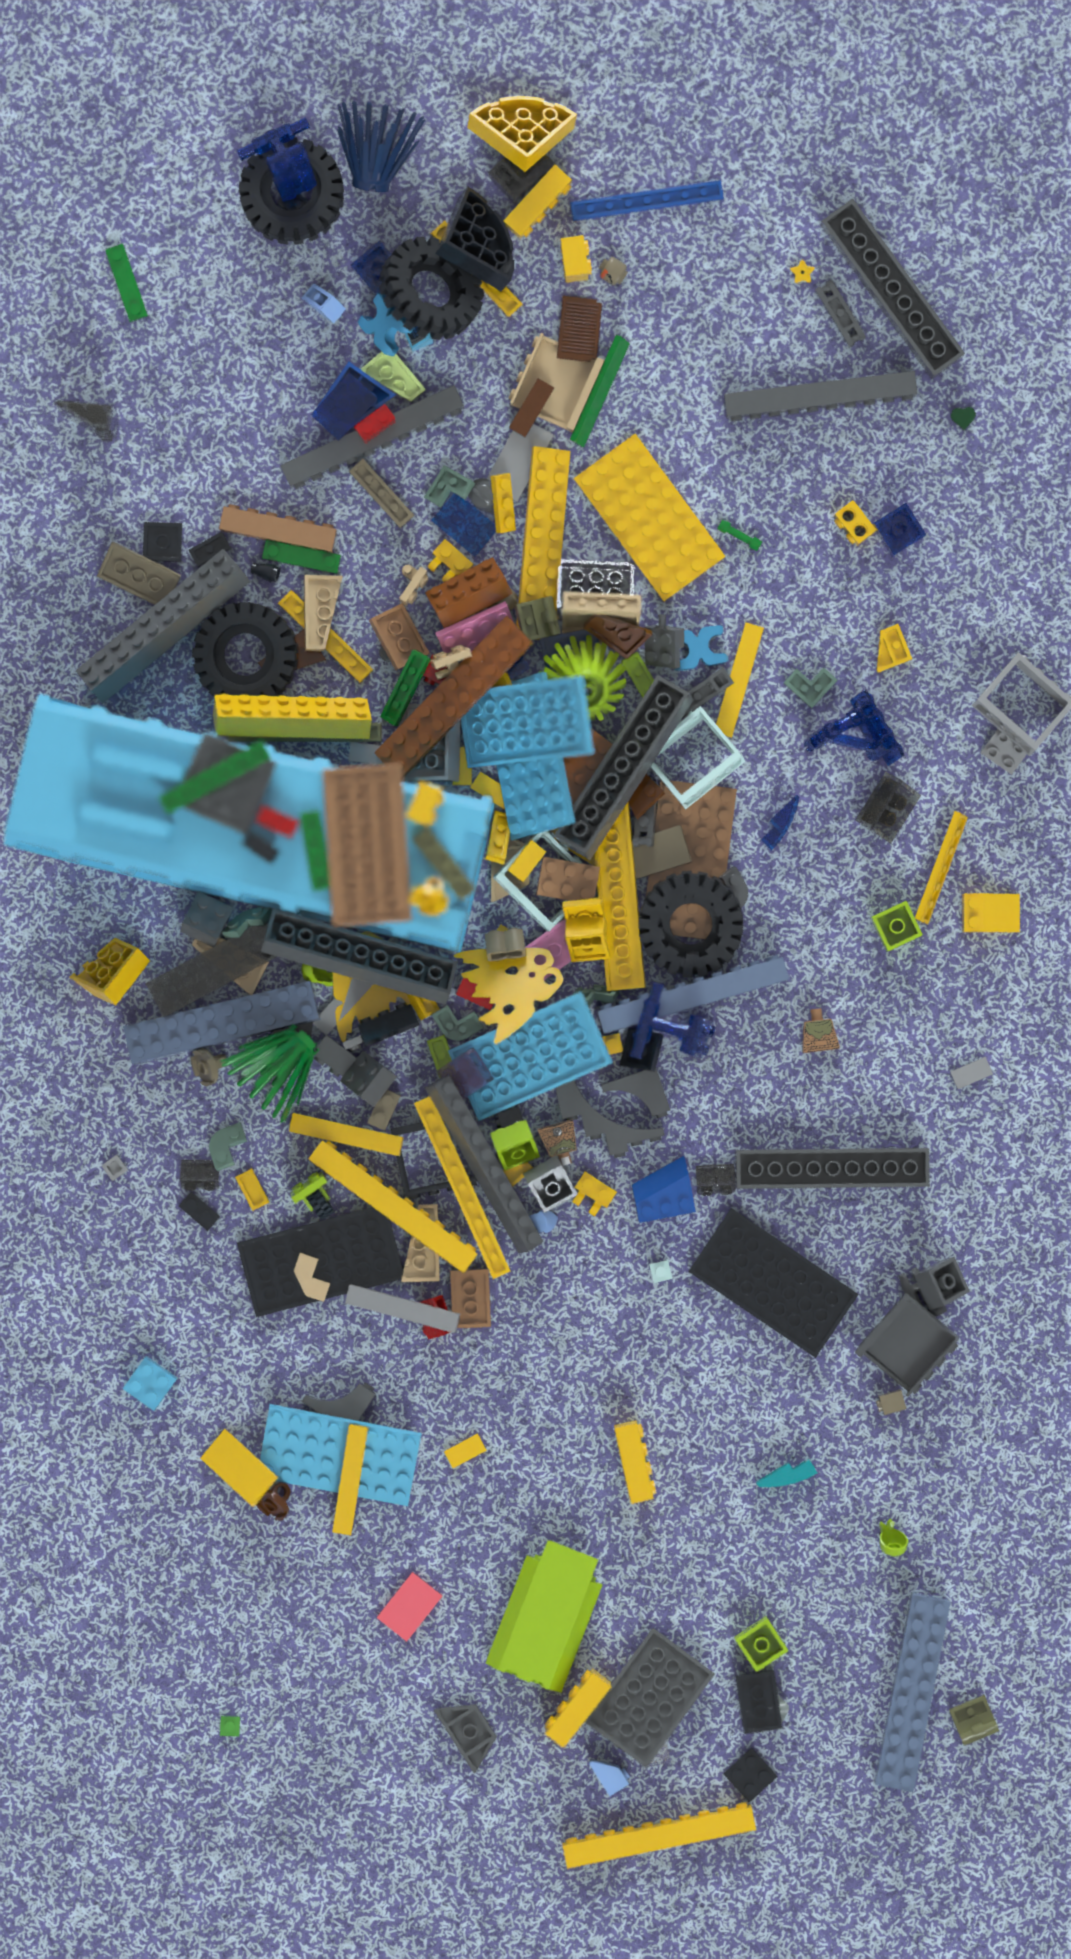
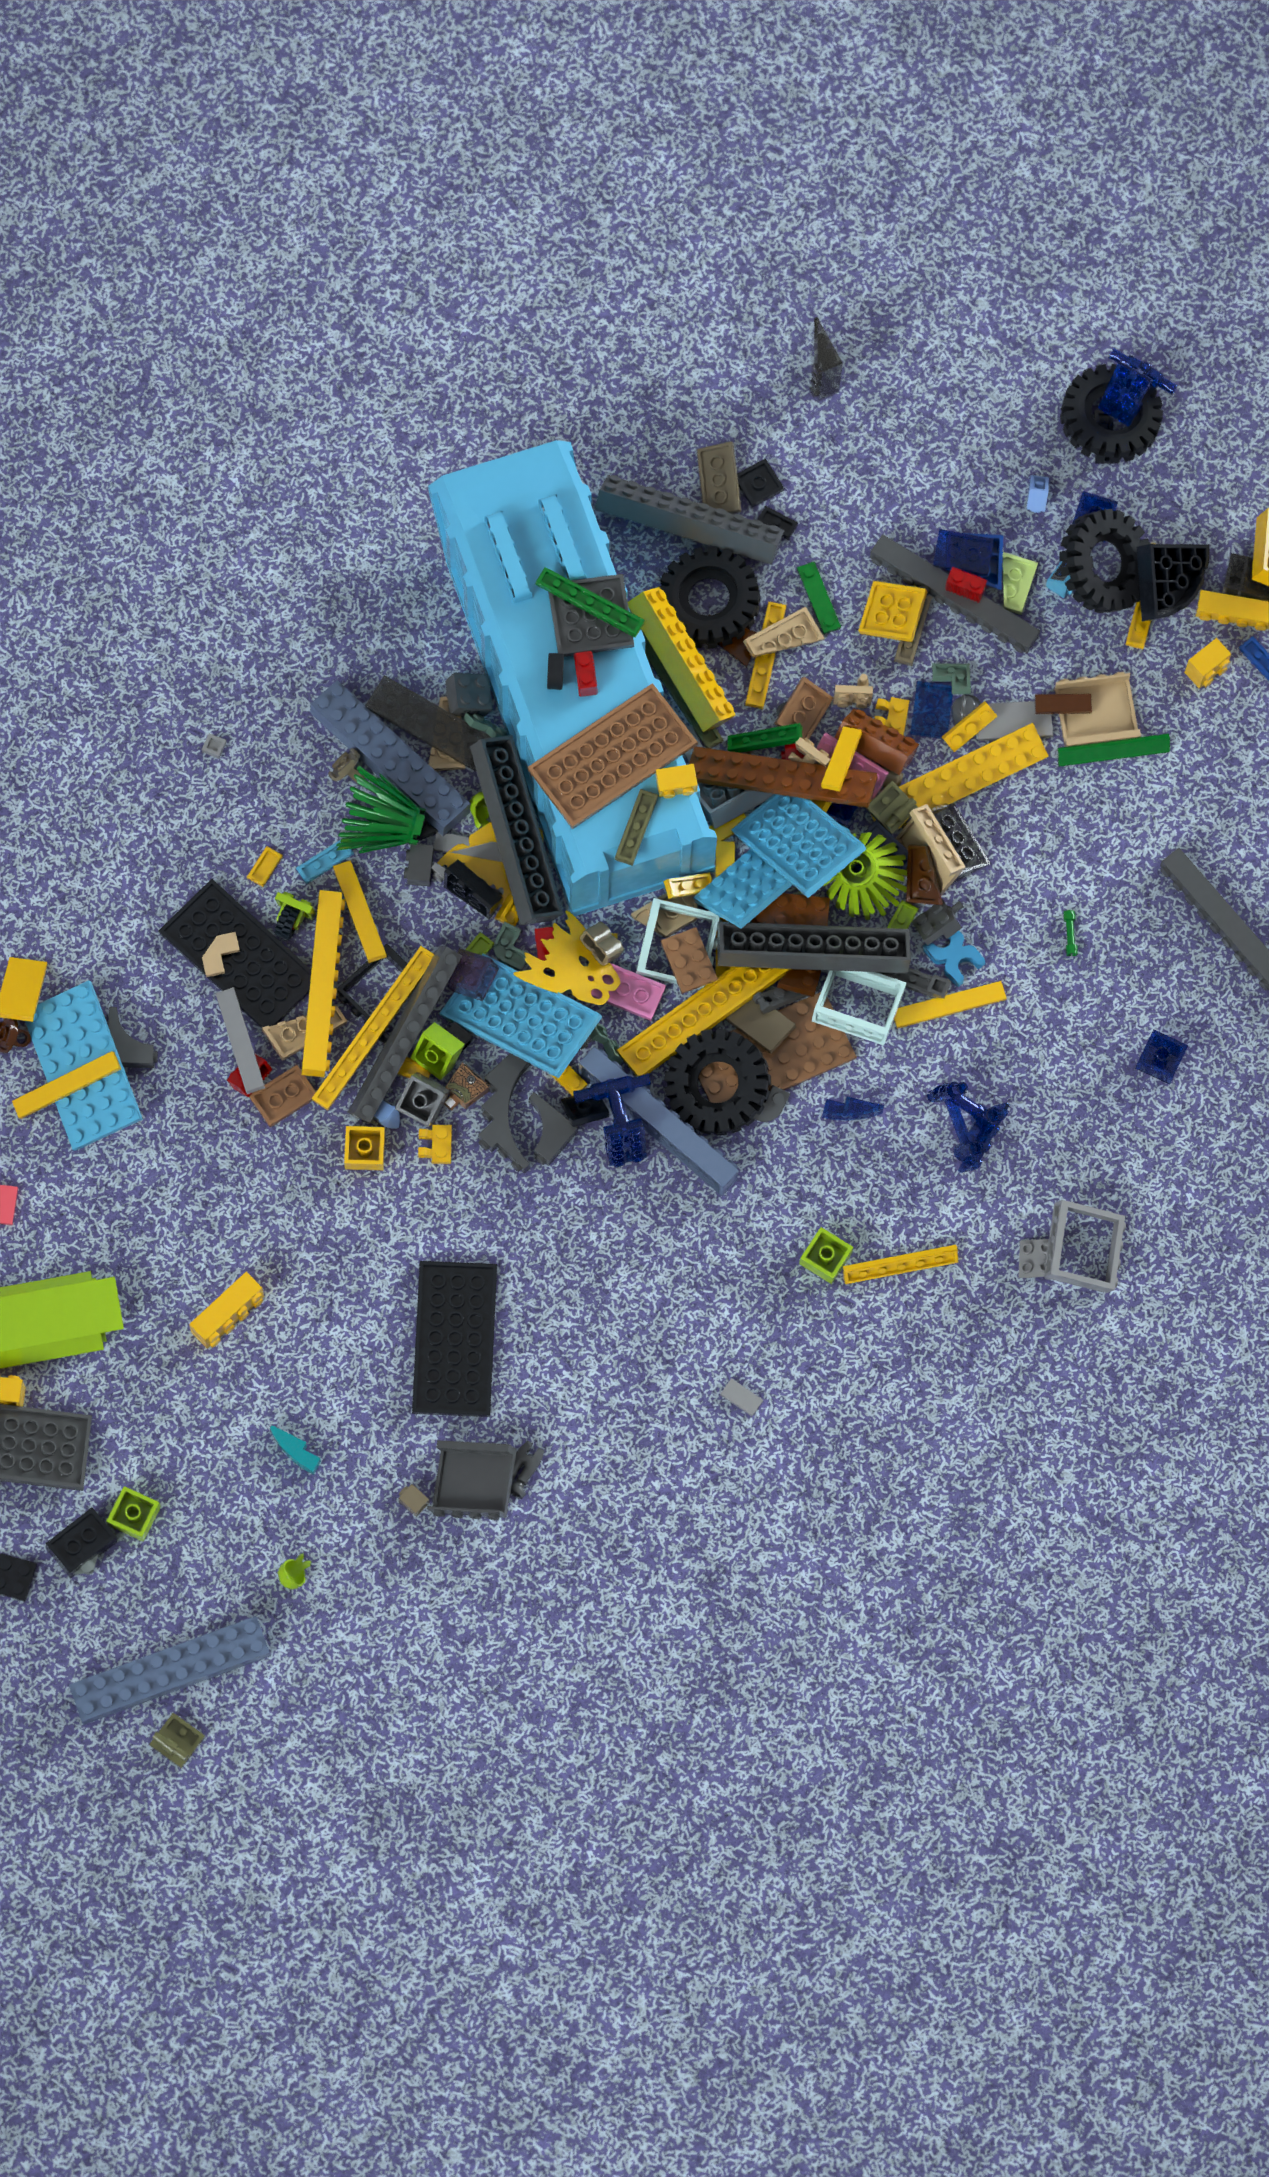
camera: 55 degrees right, 15 degrees down
yellow wedge [69,938,150,1006] -> none
green plate [105,243,148,322] -> none
medium azure brick [123,1356,178,1411] -> none
black plate [179,1191,220,1231] -> none
clear smoke bracket [180,1160,220,1191] -> none
sand green plate [209,1122,247,1171] -> none
medium nougat brick [219,504,337,553] -> none
black cone [251,562,280,583] -> none
green tile [300,810,330,891] -> none
dark blue plant [337,101,425,192] -> none
dark grey brick [340,1051,397,1107] -> none
dark azure piece [358,293,415,356] -> none
dark tan brick [367,1089,401,1131] -> none
yellow tile [409,877,449,916] -> none
yellow tile [444,1433,487,1468] -> none
yellow tile [507,840,546,882] -> none
reddish brown window [557,296,602,362] -> none
yellow bracket [562,898,610,962] -> none
yellow plate [574,434,726,602] -> none
dark tan head [599,257,628,285] -> none
blue wedge [632,1156,696,1223] -> none
light aqua plate [649,1260,673,1283] -> none
clear smoke bracket [696,1164,736,1196] -> none
dark grey brick [735,1148,930,1189] -> none
sand green plate [784,667,838,709] -> none
torso [802,1008,840,1053] -> none
yellow brick [834,500,876,546] -> none
clear smoke slope [855,772,921,844] -> none
yellow wing [877,624,912,673] -> none
dark grey brick [914,1257,970,1310] -> none
yellow slope [962,893,1020,933] -> none
none -> medium azure tile [296,840,354,884]
none -> yellow brick [344,1126,385,1171]
none -> yellow tile [821,727,862,791]
none -> yellow plate [858,581,927,642]

